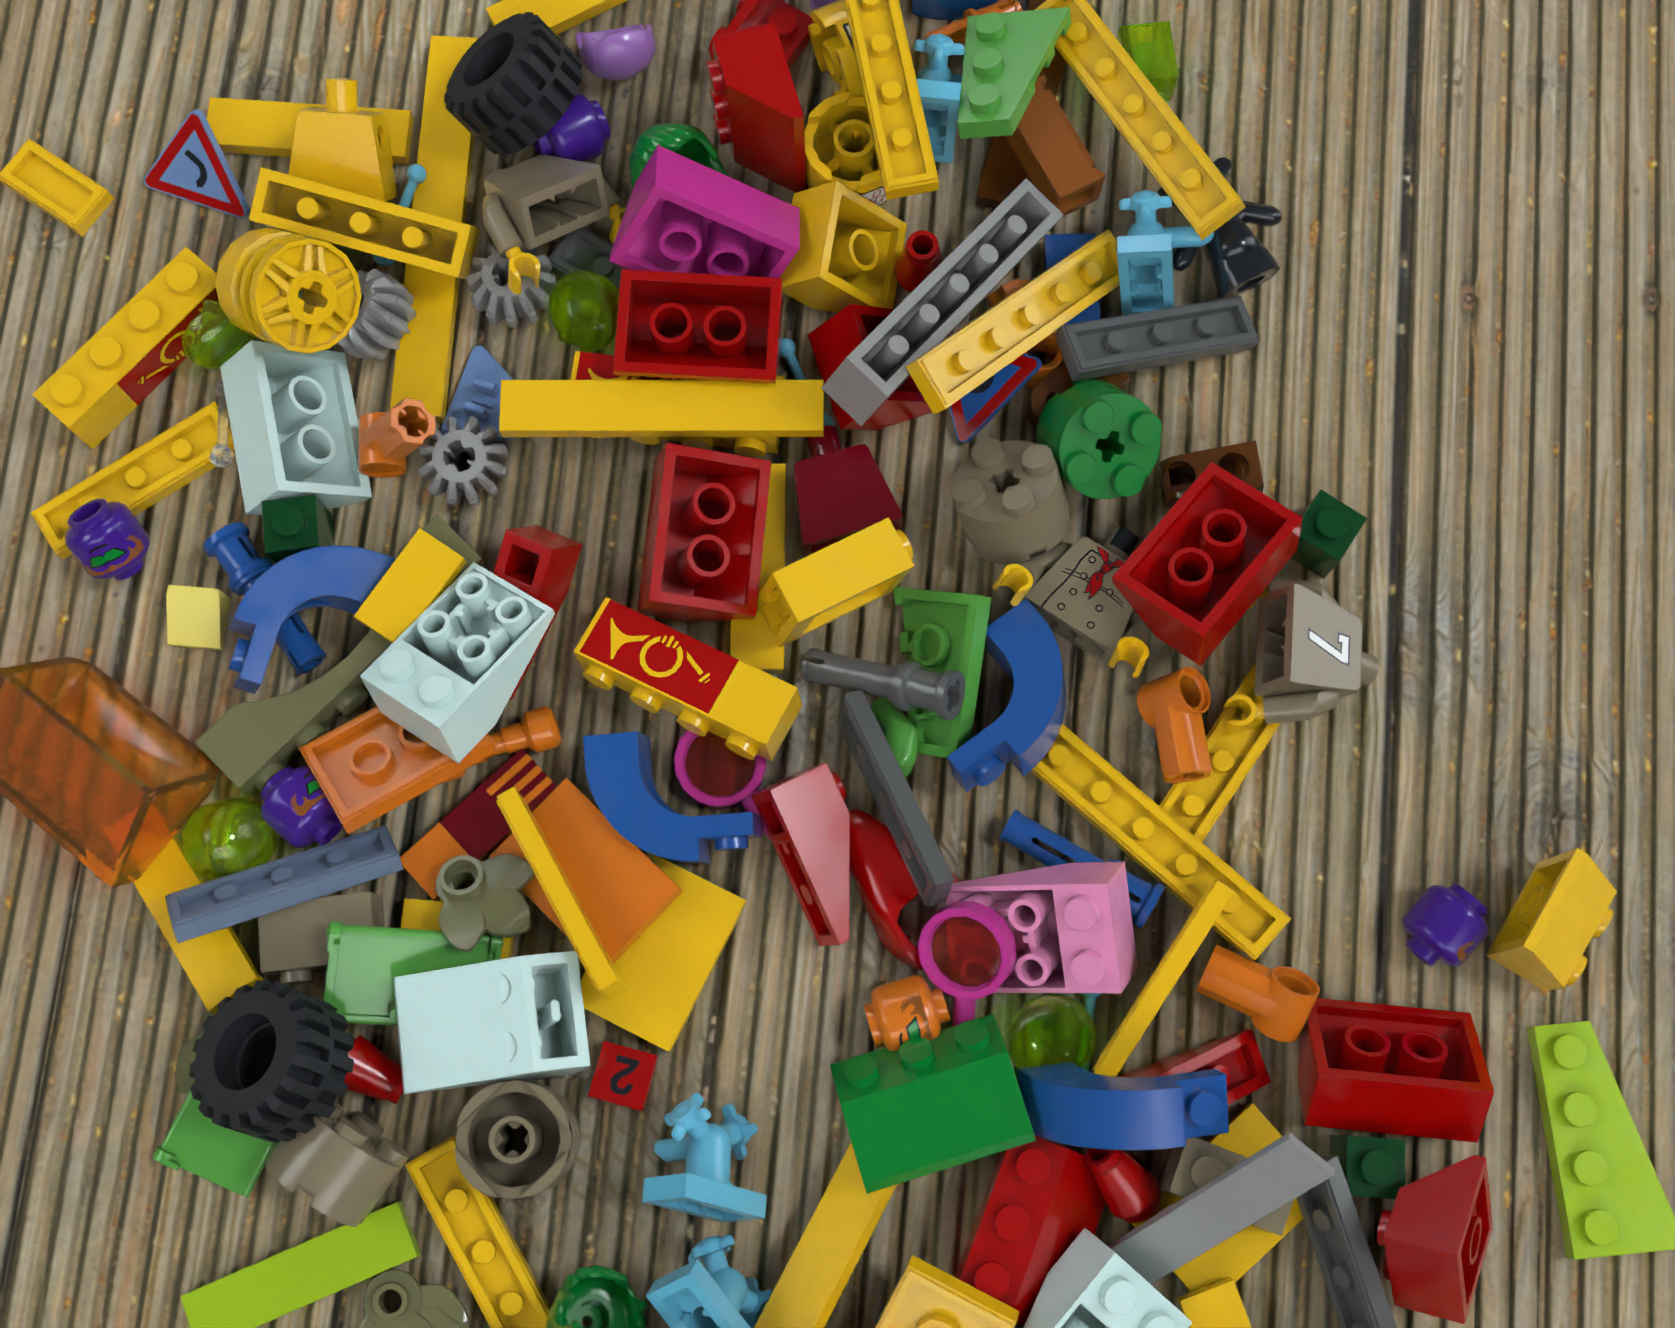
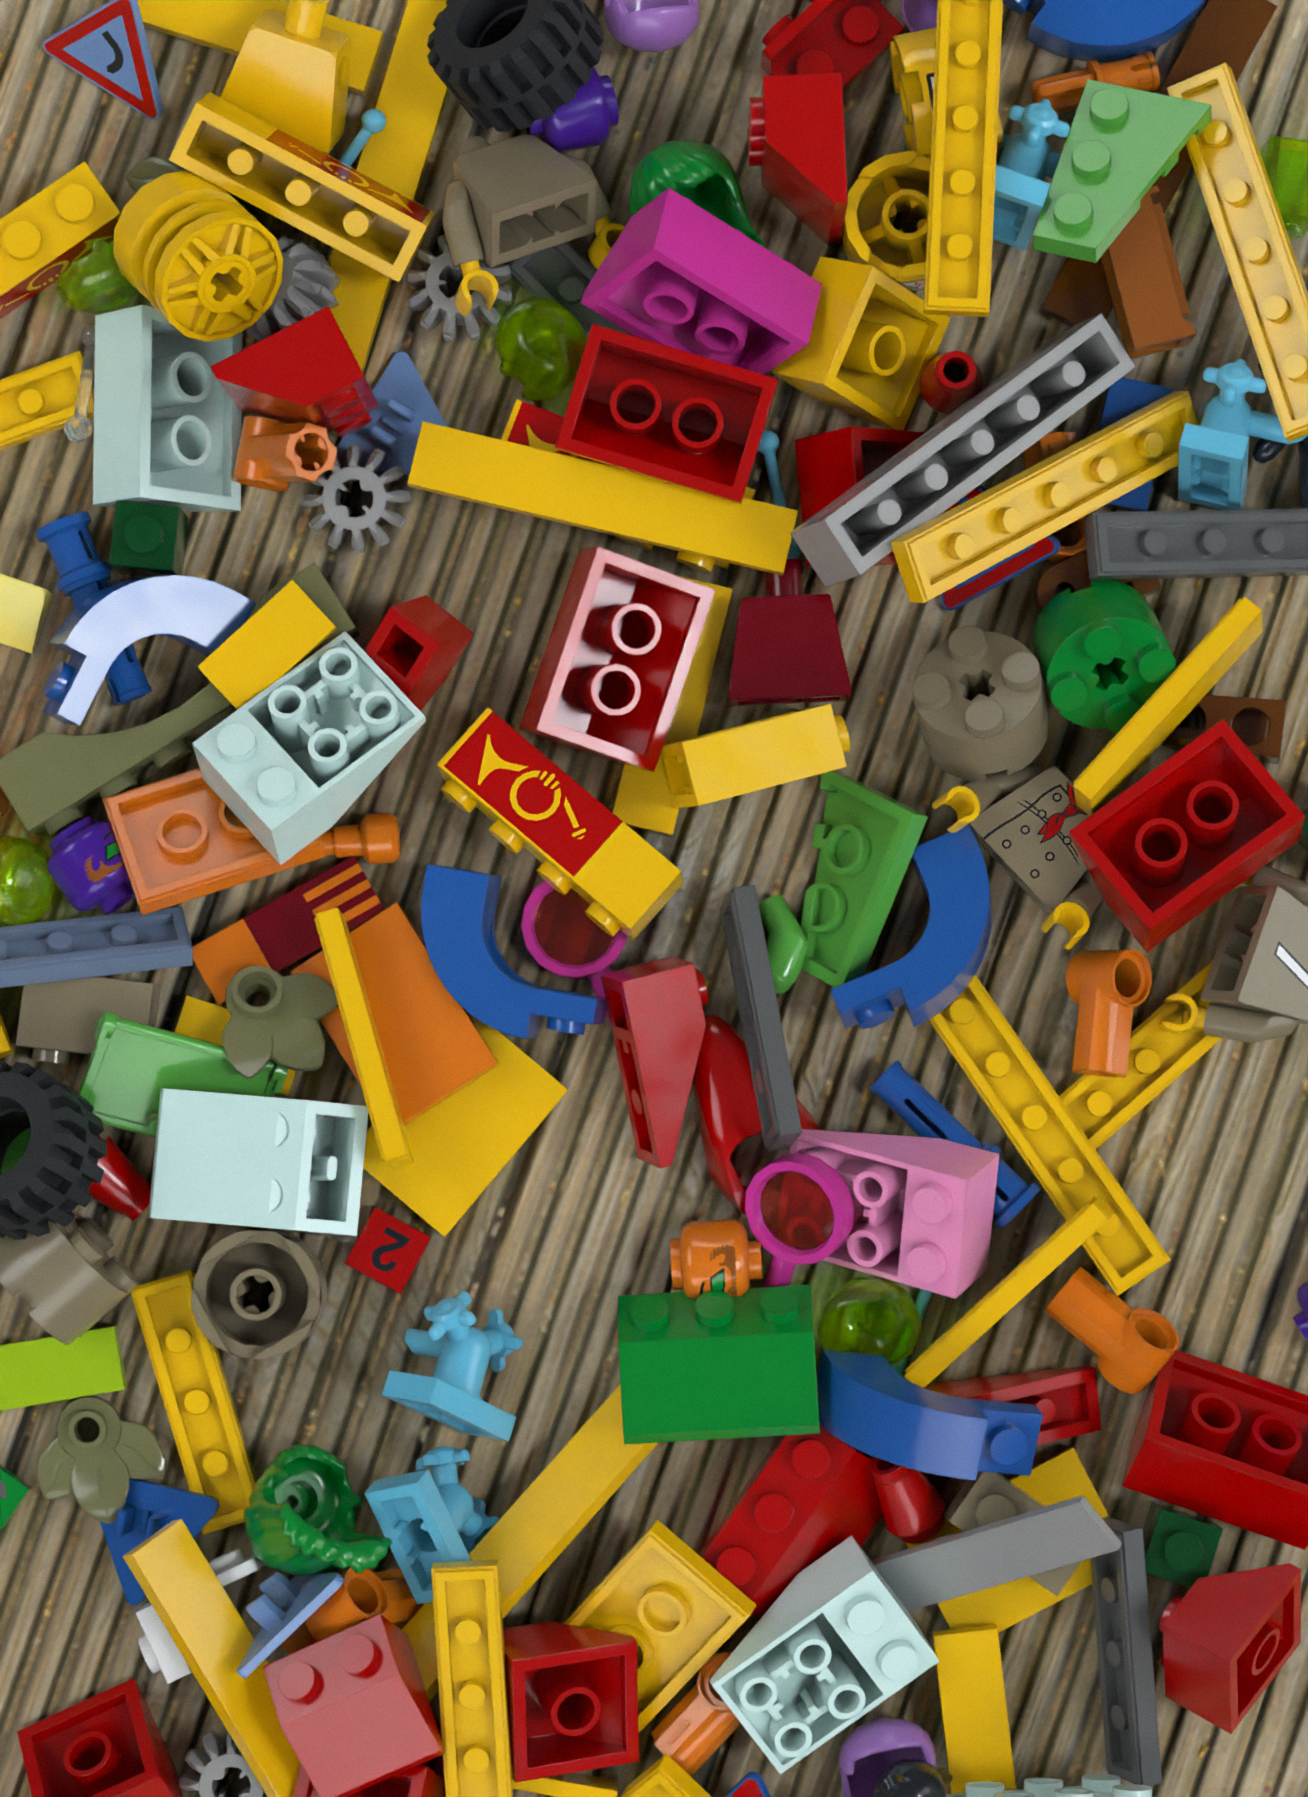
camera: 20 degrees right, 10 degrees up
dark grey pin [801,648,965,721] -> none
none -> red slope [210,306,380,437]
none -> yellow tile [1073,597,1262,816]

